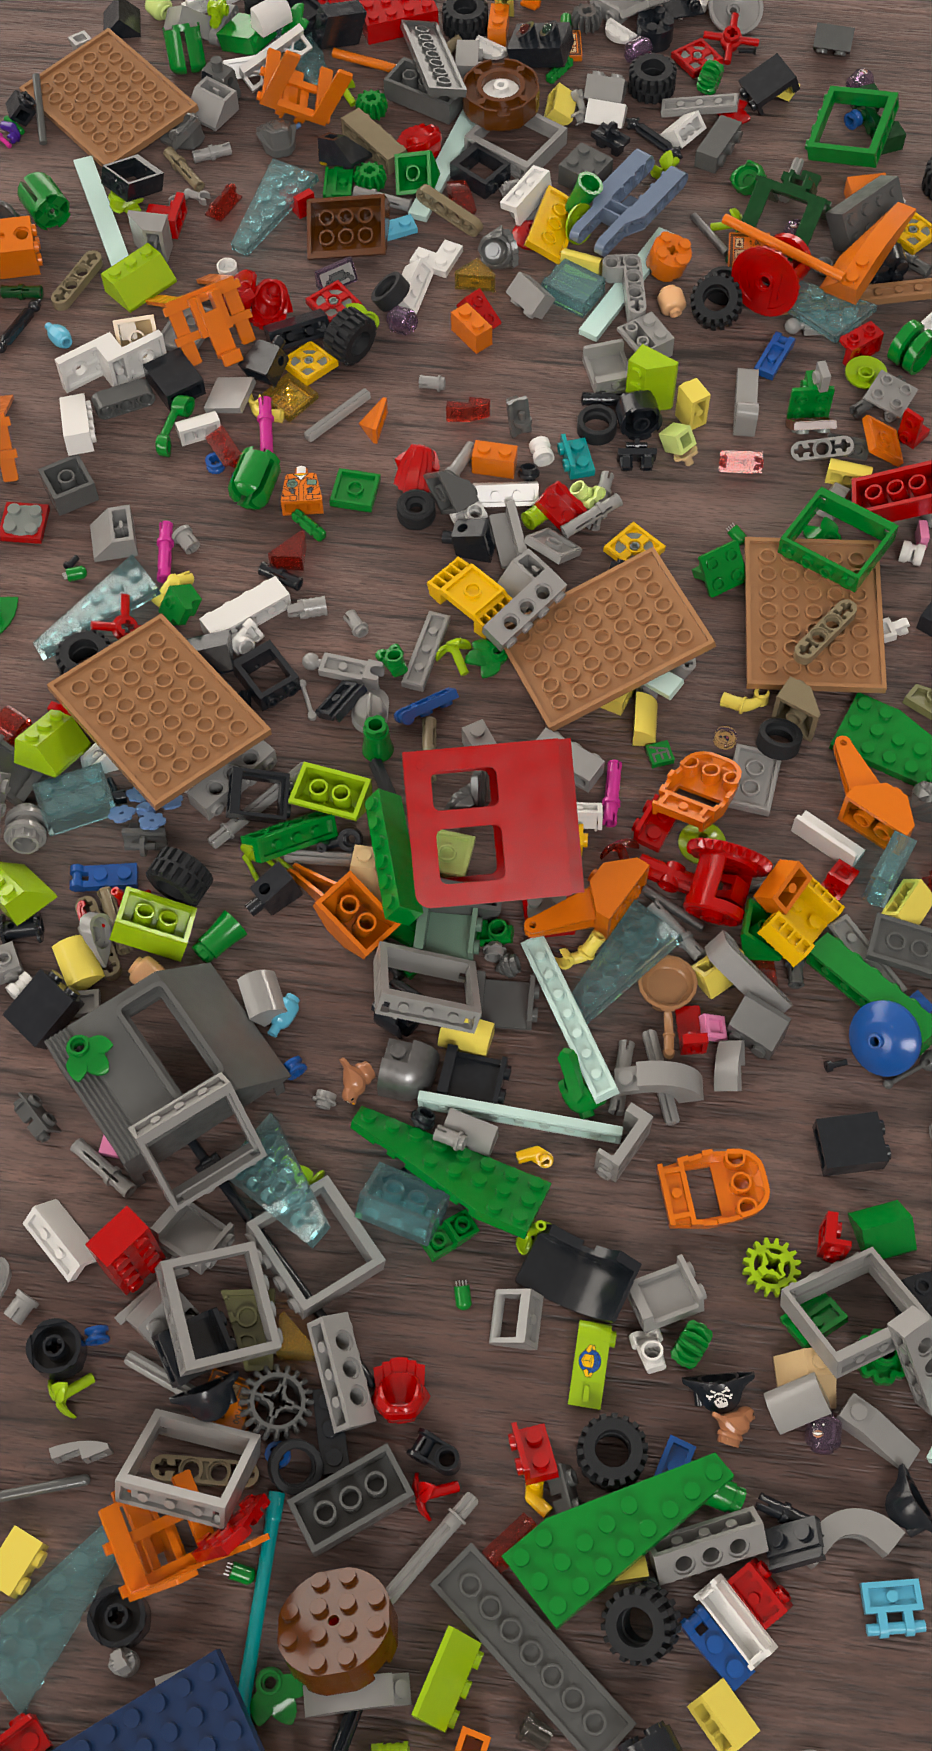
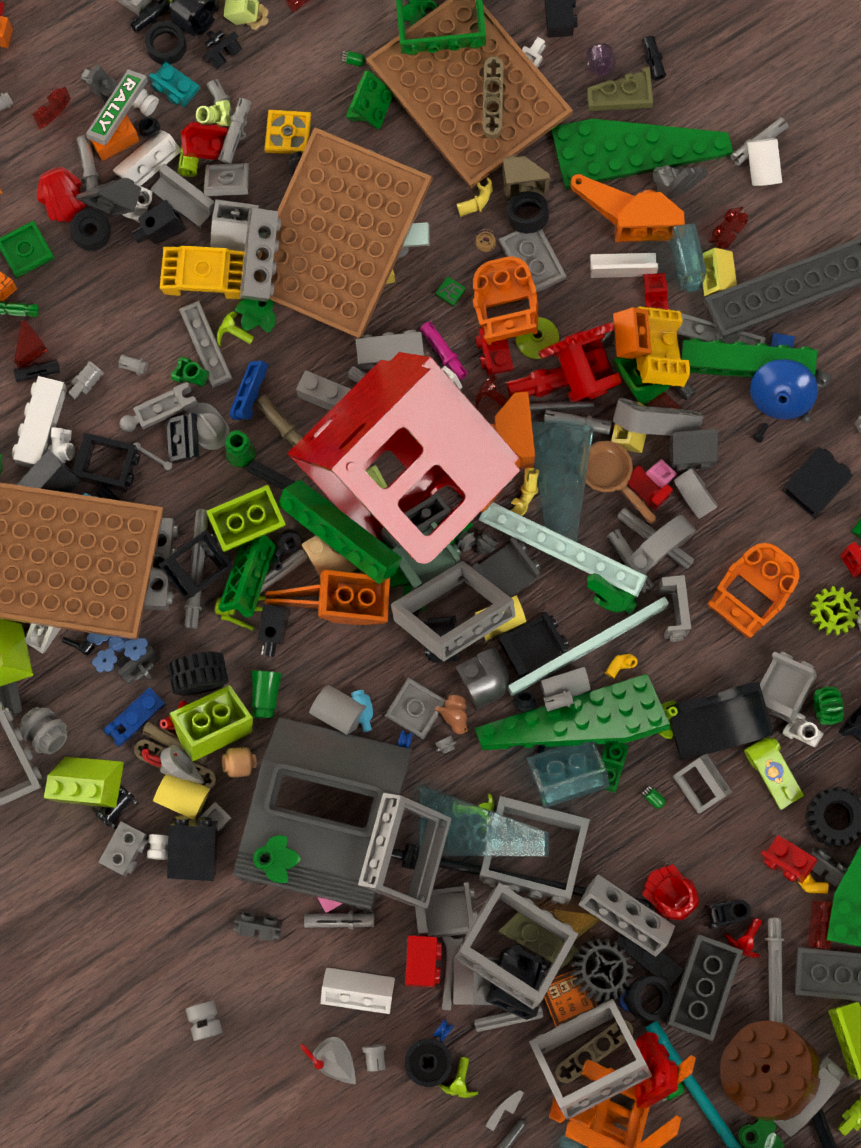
camera: 40 degrees left, 15 degrees up
clear light blue brick [32,762,115,837] -> none
black hat [169,1370,239,1422] -> none
light yellow brick [632,691,658,746] -> none
none -> tile [86,70,148,145]
none -> light grey tile [385,677,447,740]

